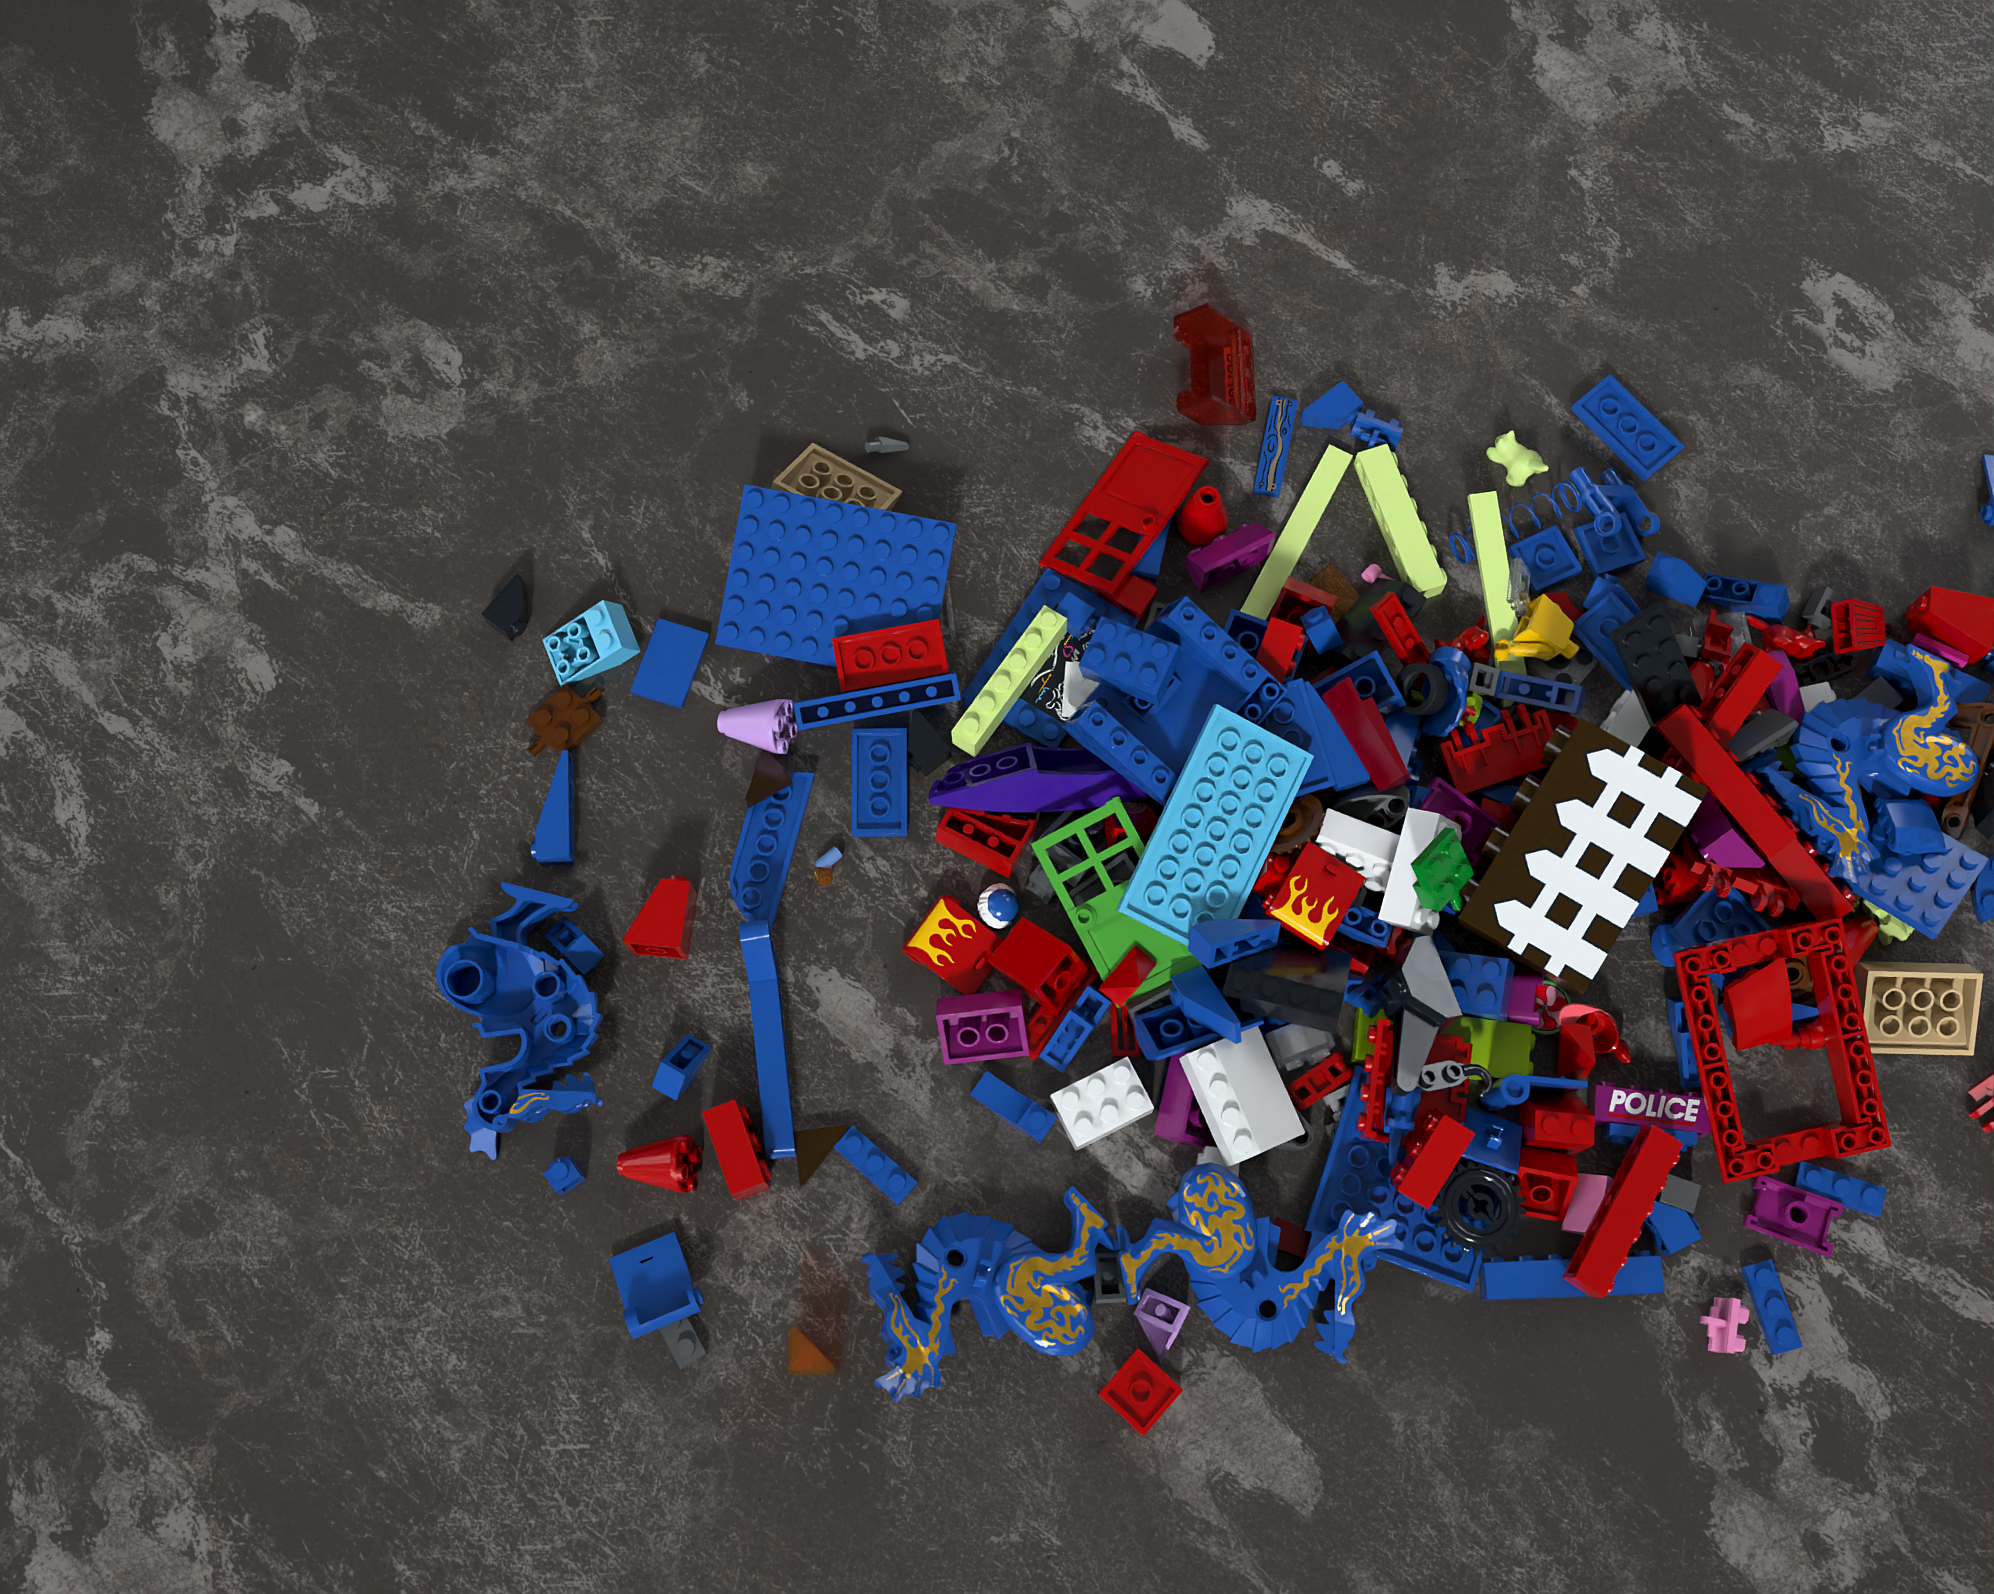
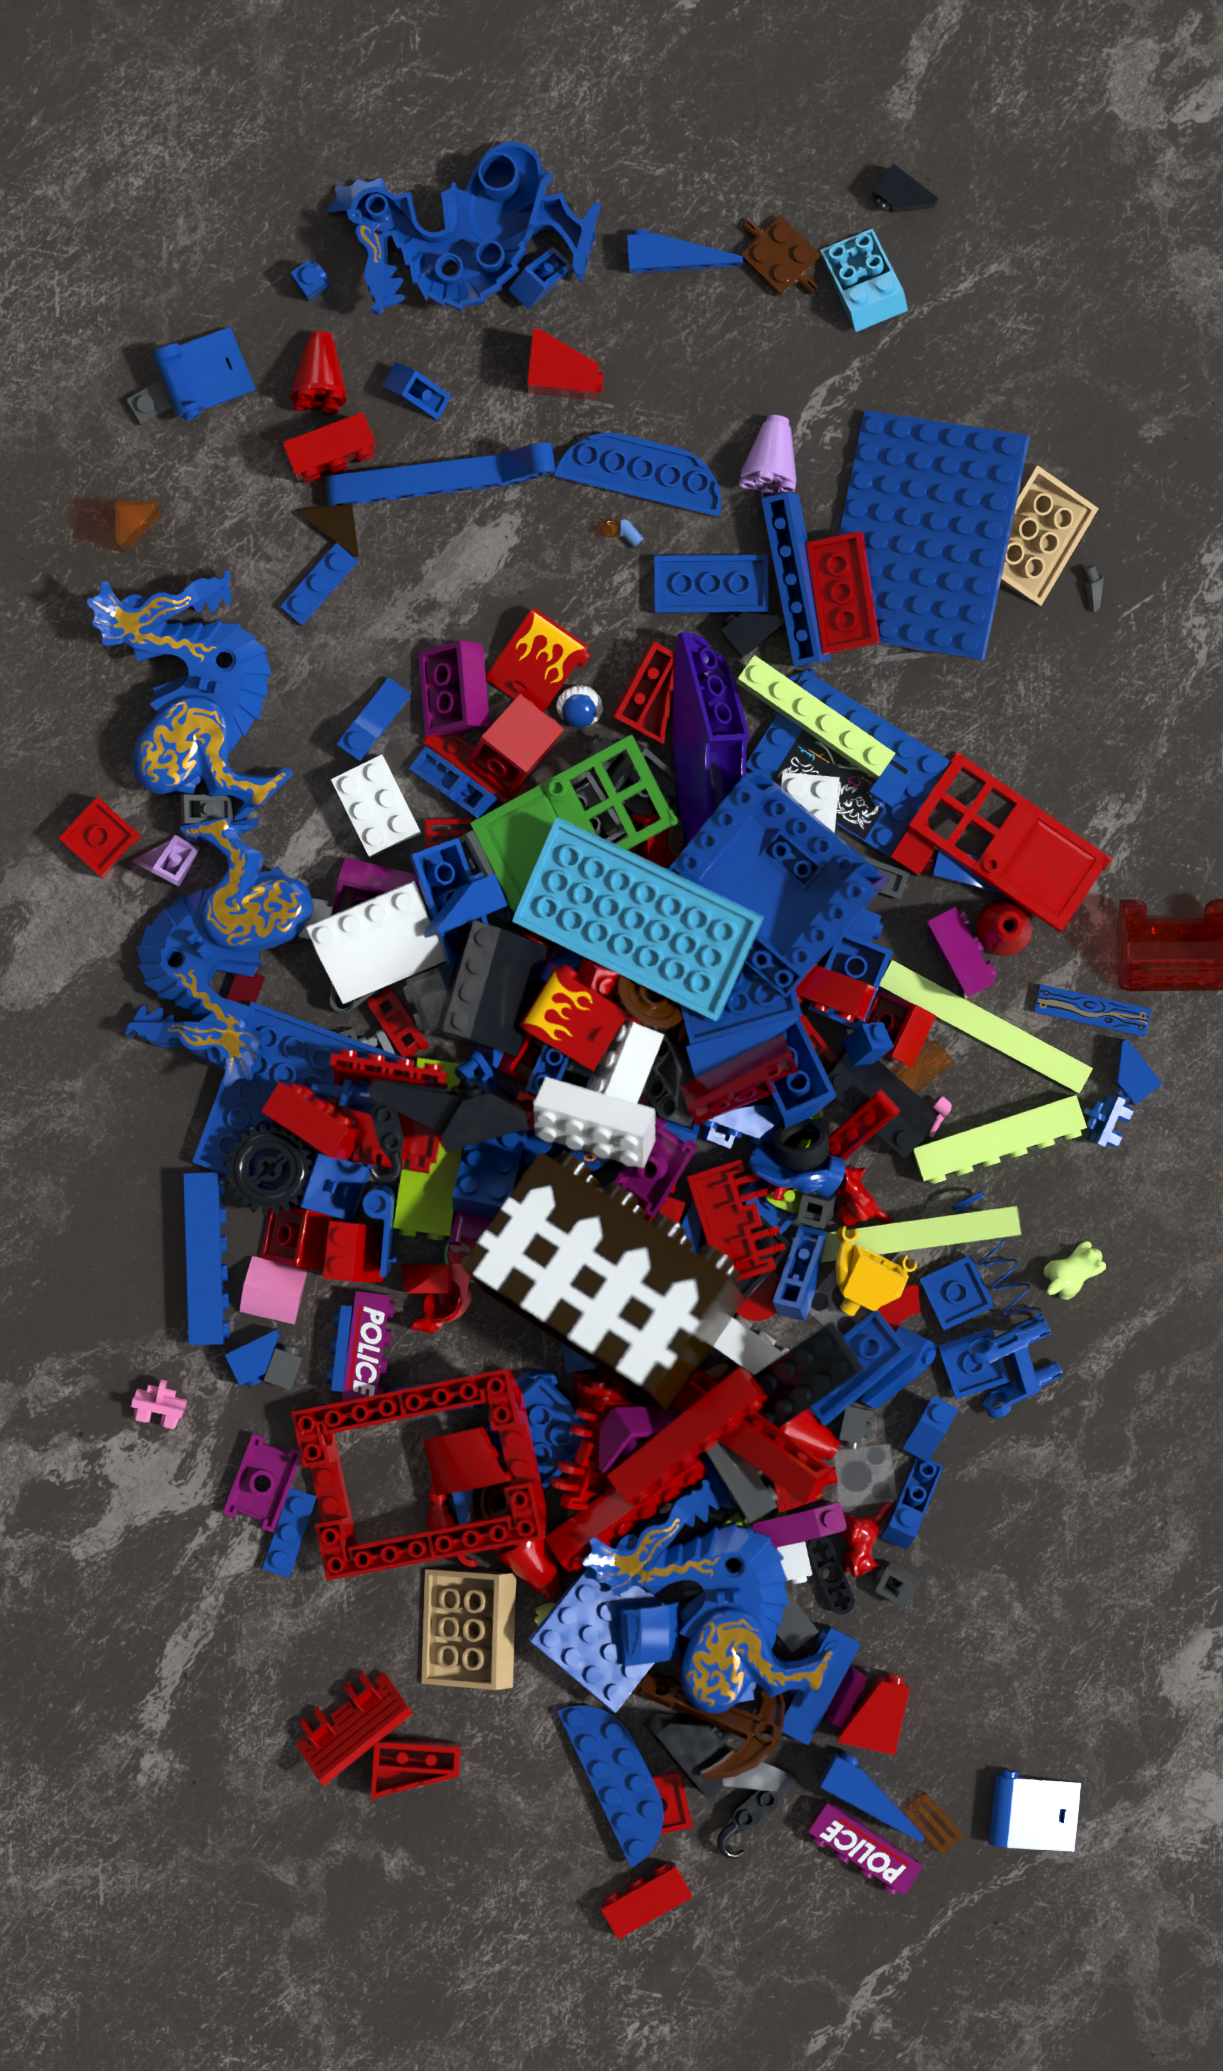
camera: 90 degrees right, 15 degrees up
blue tile [630,618,710,709] -> none
dark brown tile [745,749,793,808] -> none
blue brick [1078,616,1181,706] -> none
red slope [1098,945,1157,1007] -> none
blue slope [1187,919,1281,969] -> none
green plate [1411,827,1474,911] -> none
clear tile [1506,558,1531,617] -> none
red brick [1562,1124,1683,1297] -> none
blue plate [1571,374,1685,482] -> none
red slope [1700,608,1734,664] -> none
blue plate [1741,1259,1803,1355] -> none
red torso [1830,598,1892,655] -> none

